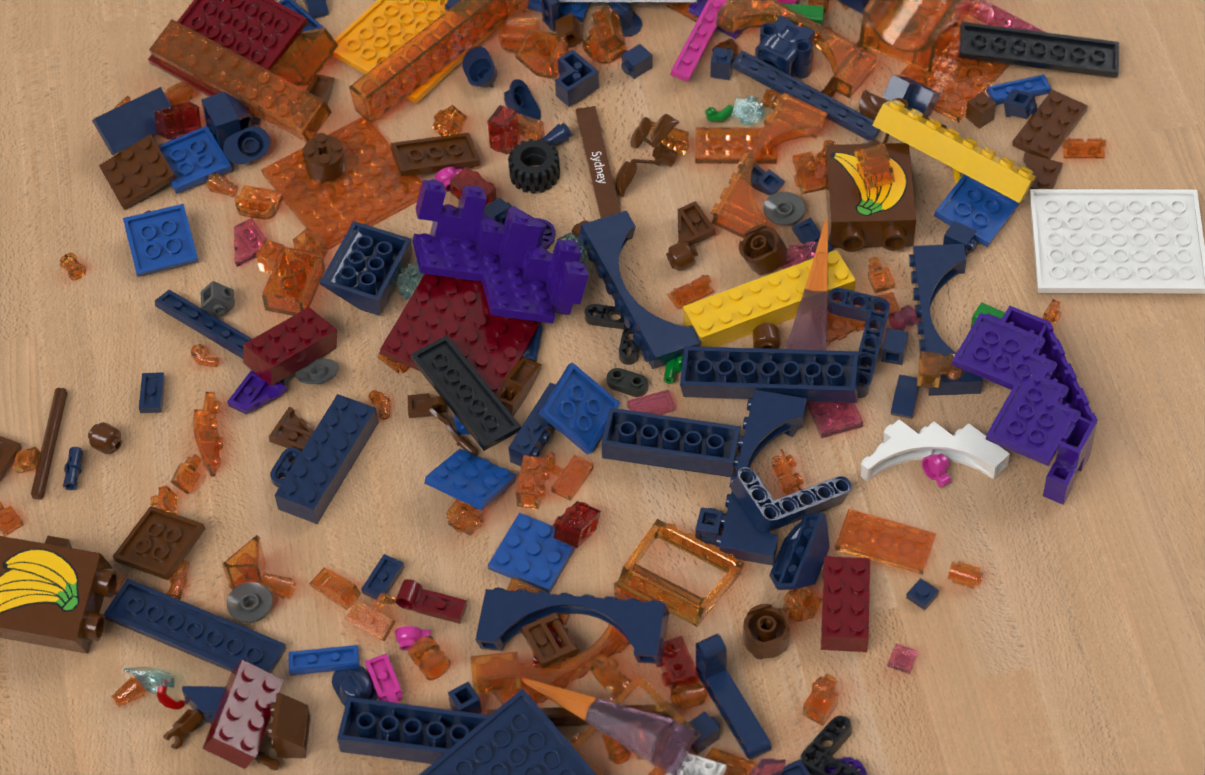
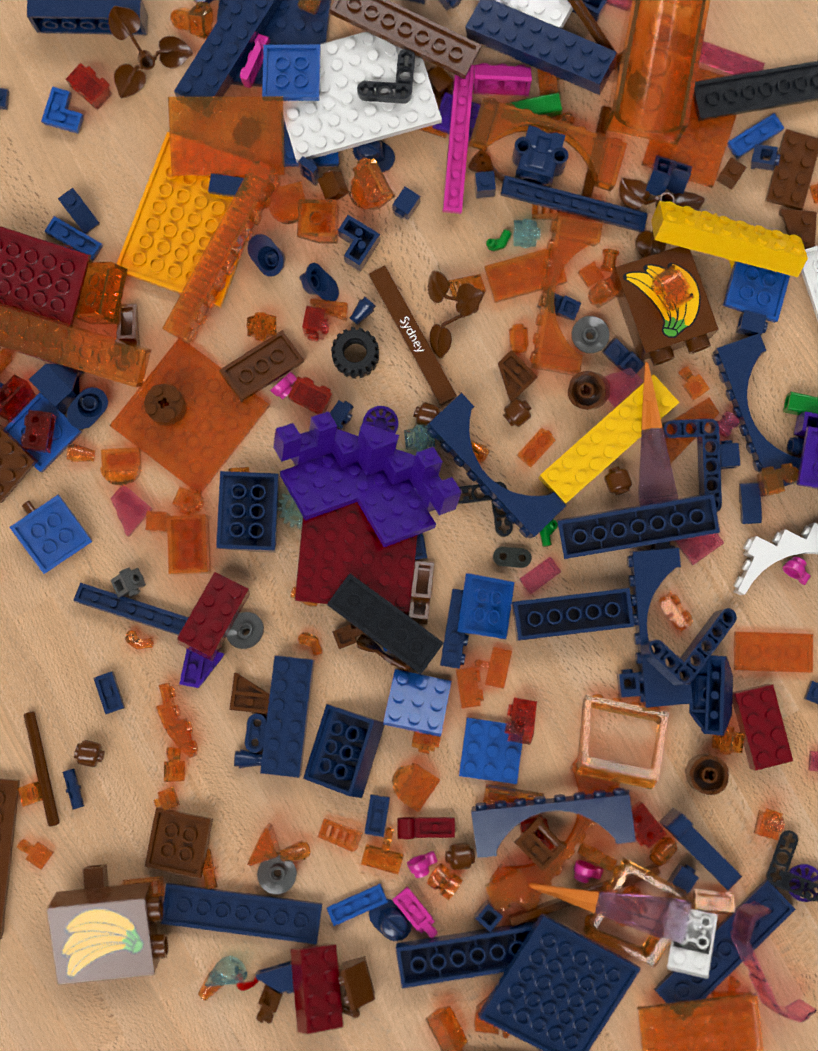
camera: 20 degrees left, 30 degrees up
none -> clear red brick [21,410,57,453]
none -> dark blue cone [234,749,262,769]
none -> dark blue slope [303,704,385,798]
none -> clear orange slope [392,763,440,812]
none -> reddish brown head [445,843,475,870]
none -> clear orange cone [470,440,490,463]
none -> clear orange brick [509,324,529,353]
none -> dark pink piece [574,860,604,883]

